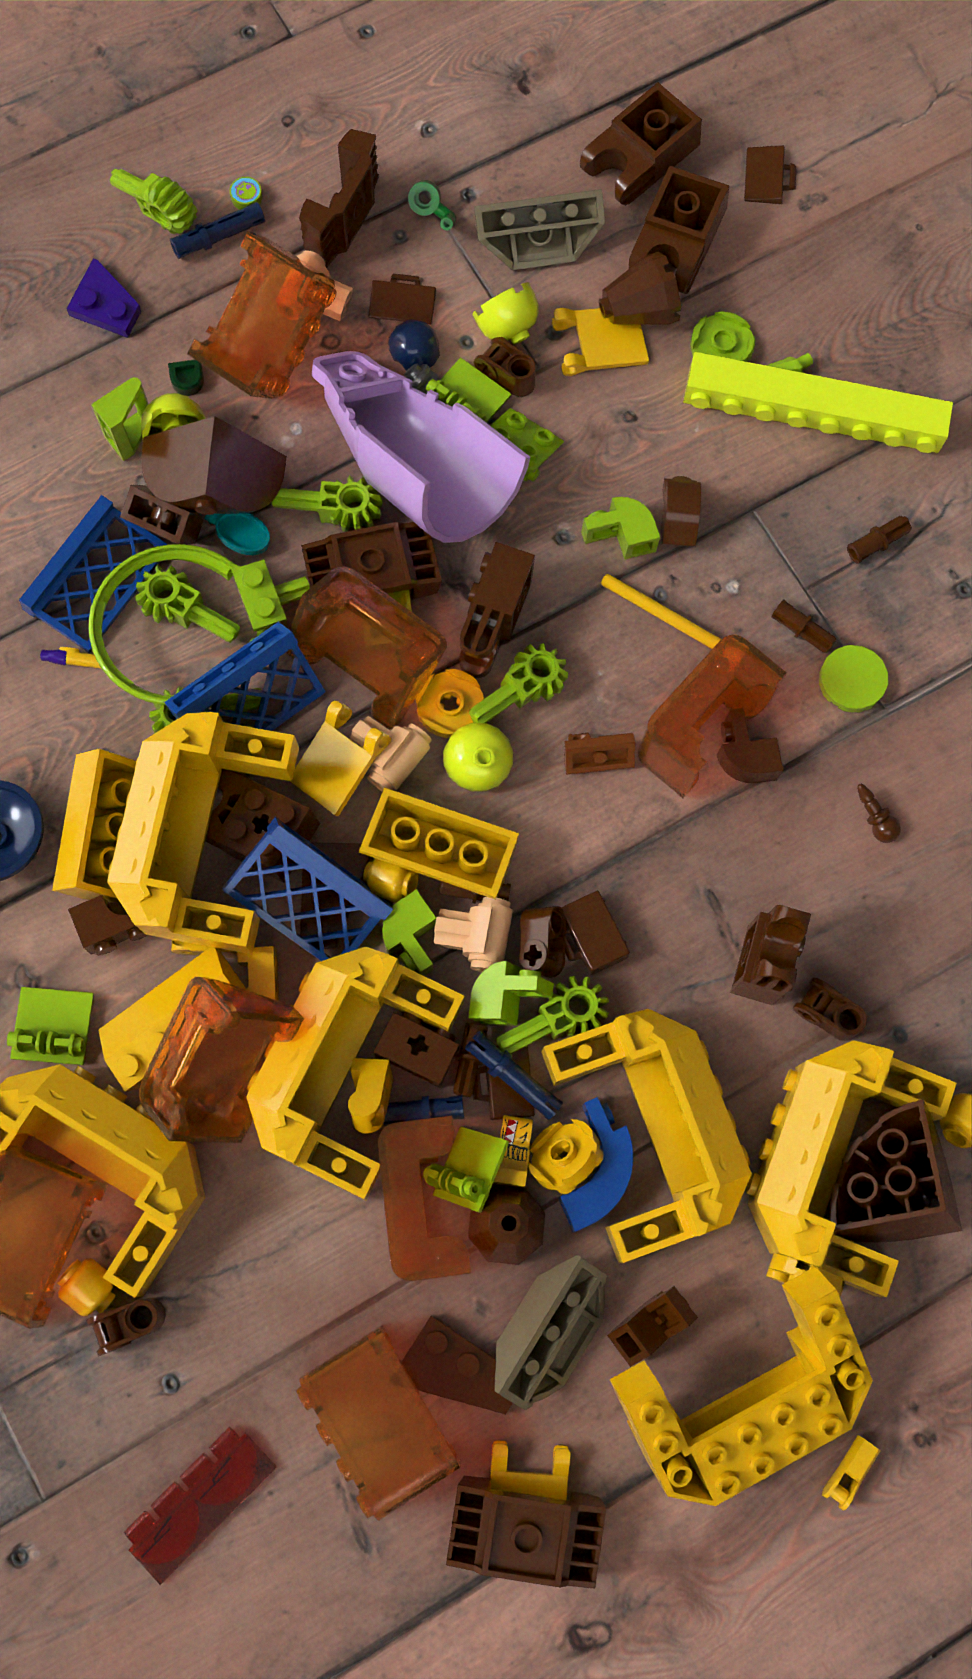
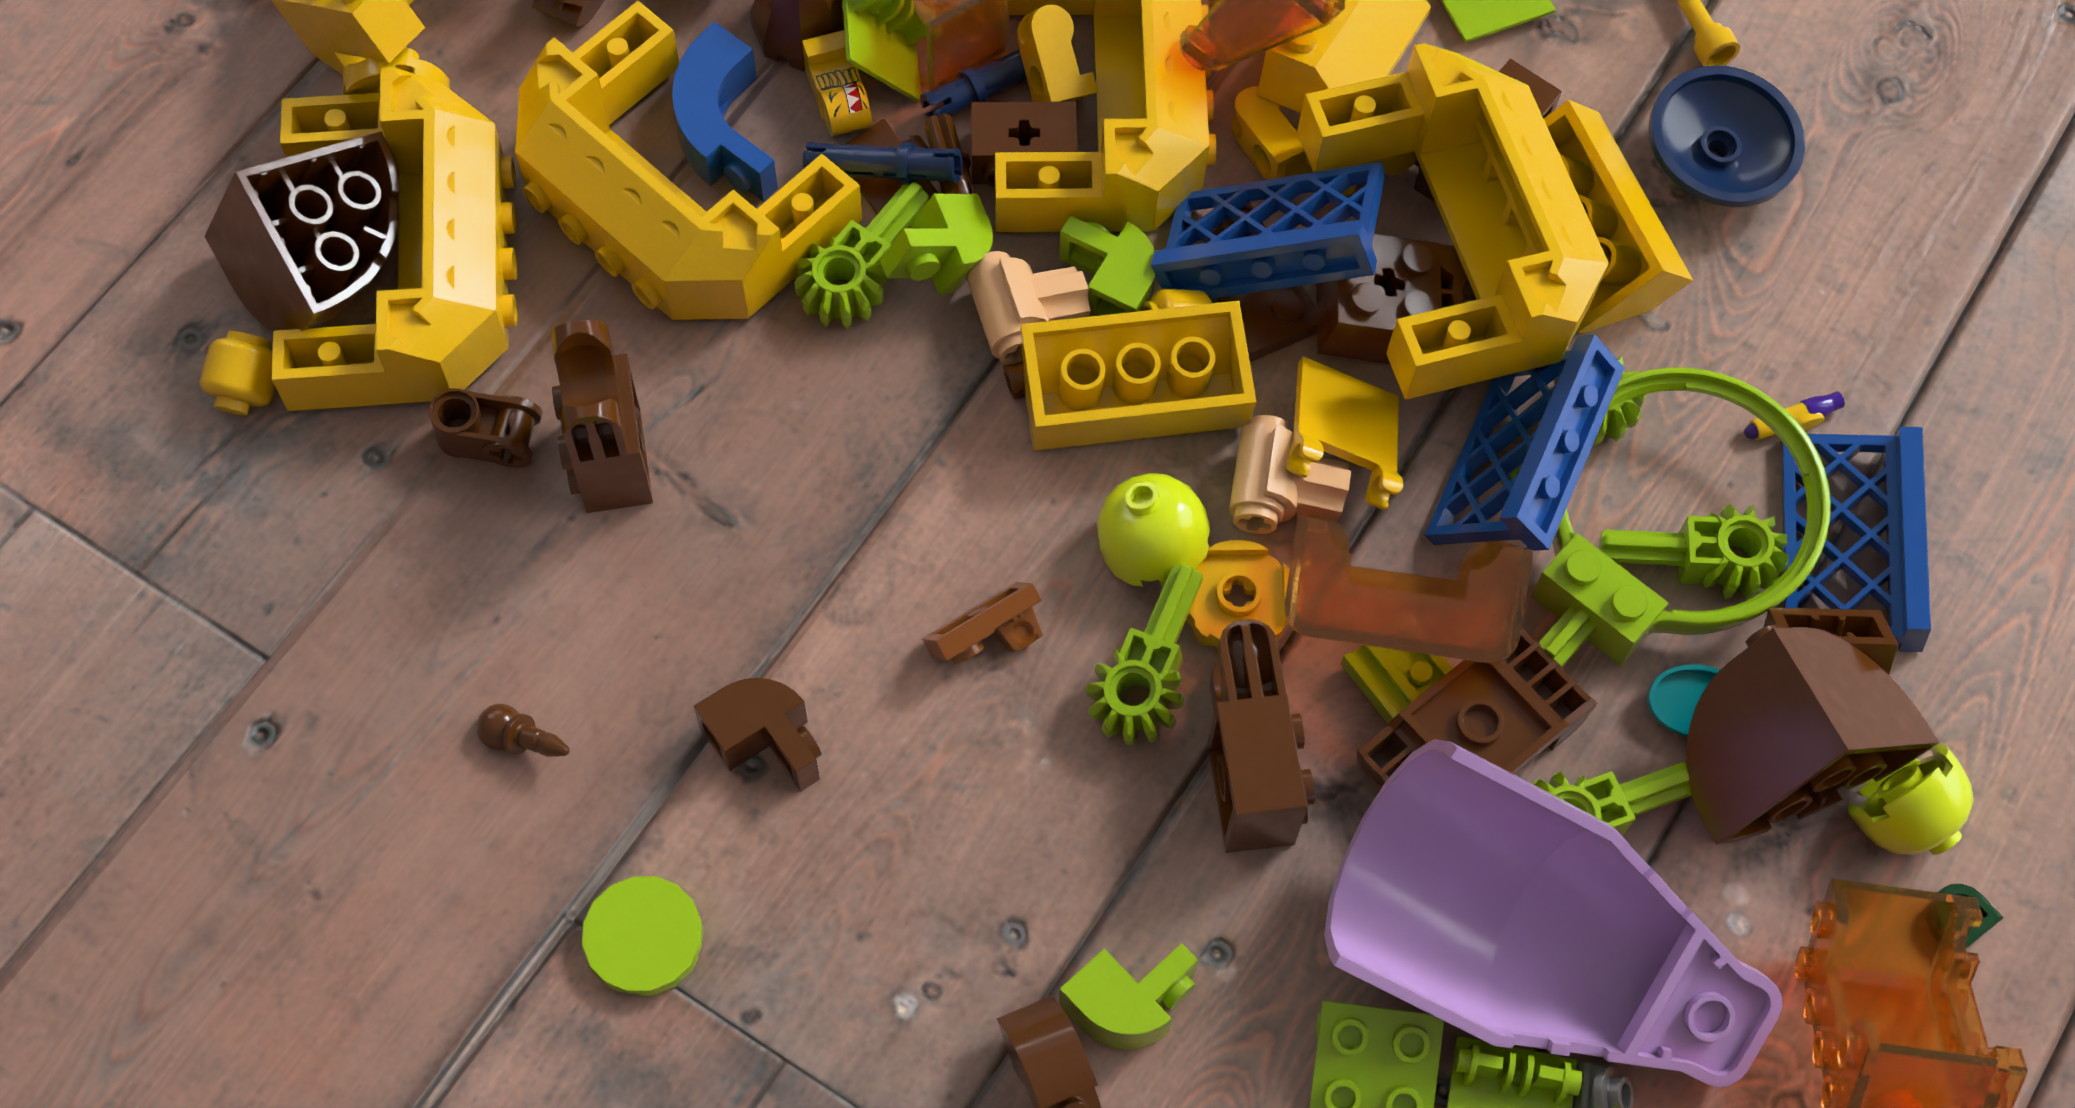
camera: 155 degrees right, 10 degrees down
lime tile [91,377,148,461] -> none
reddish brown piece [519,906,567,978] -> none
yellow plate [528,1119,604,1194] -> none
reddish brown piece [561,890,630,975] -> none
yellow piece [601,574,750,671] -> none
clear orange windscreen [638,635,787,799] -> none
reddish brown axle [771,599,836,653] -> none

